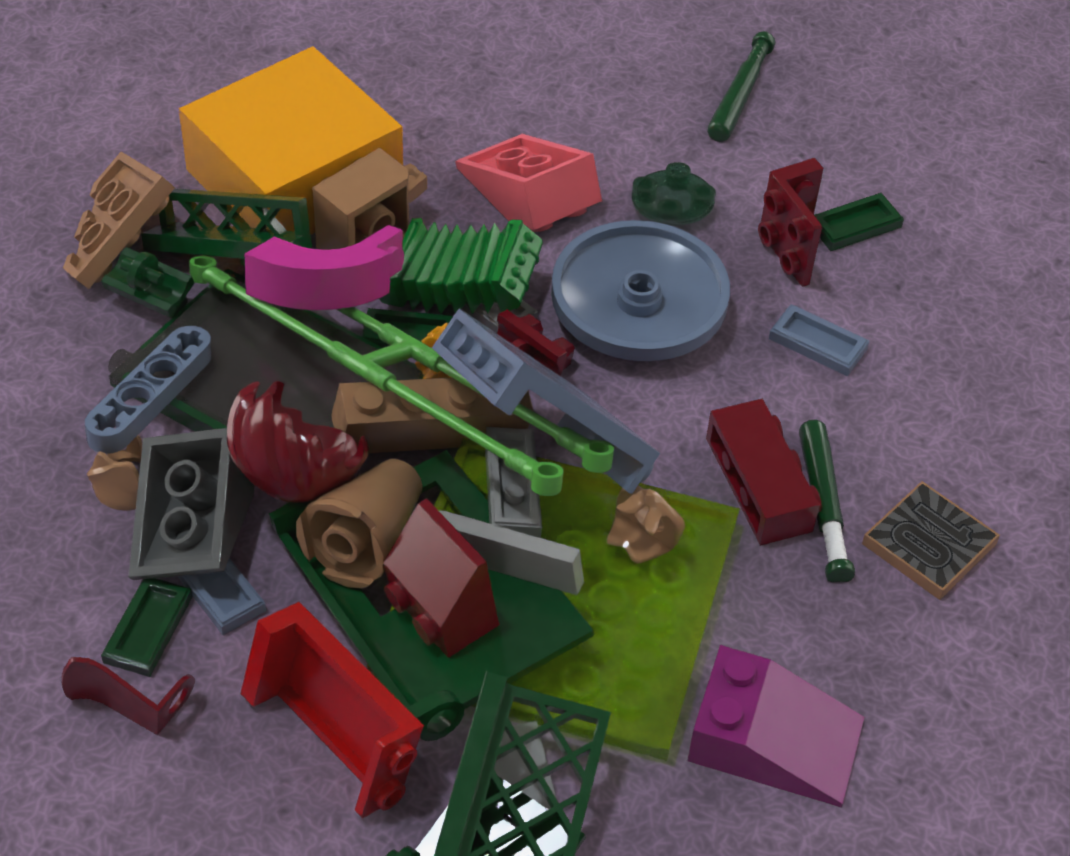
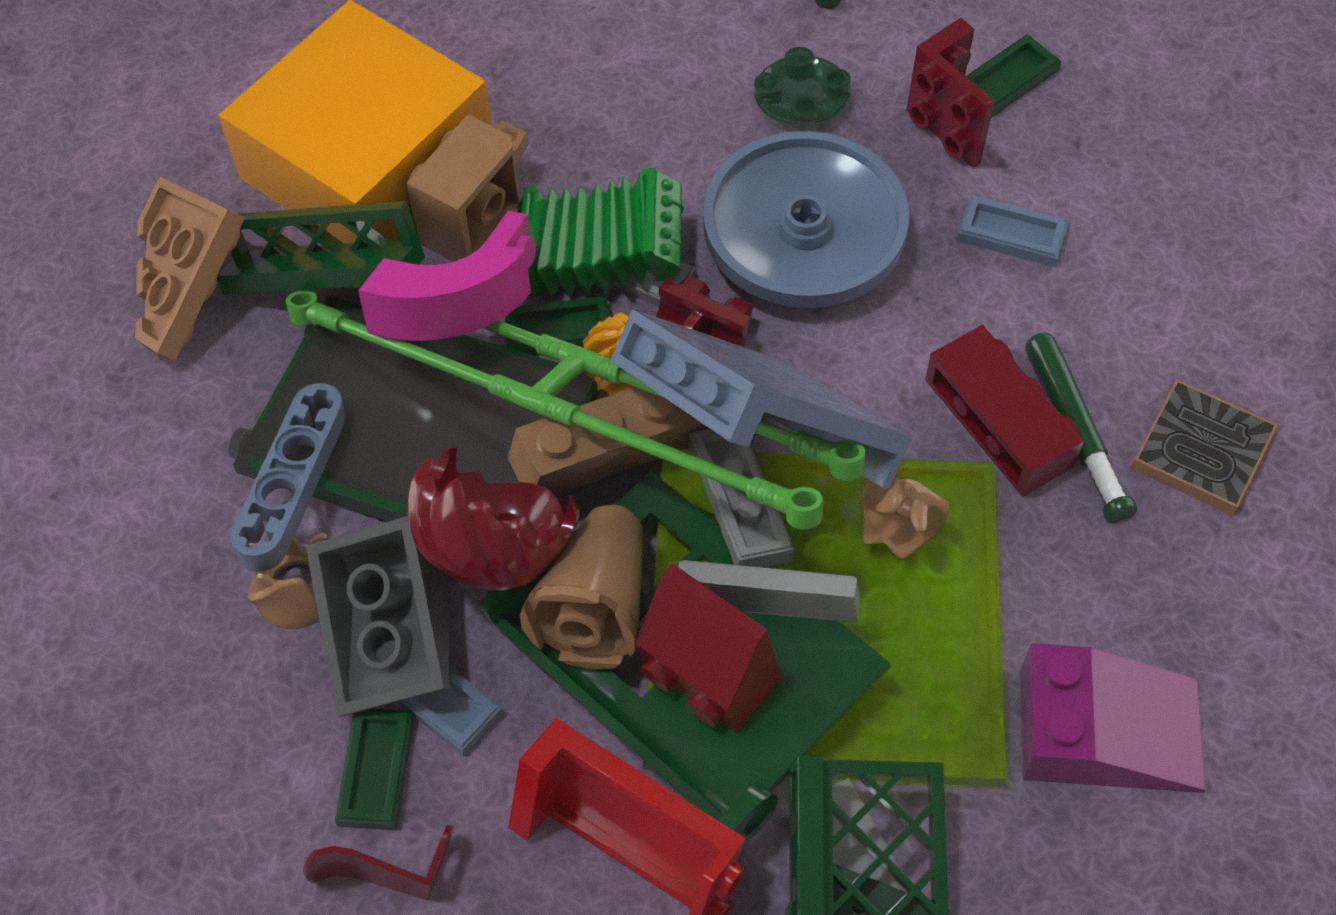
camera: 10 degrees left, 10 degrees up
dark green hips [101,247,195,318] -> none
coral slope [455,134,602,232] -> none

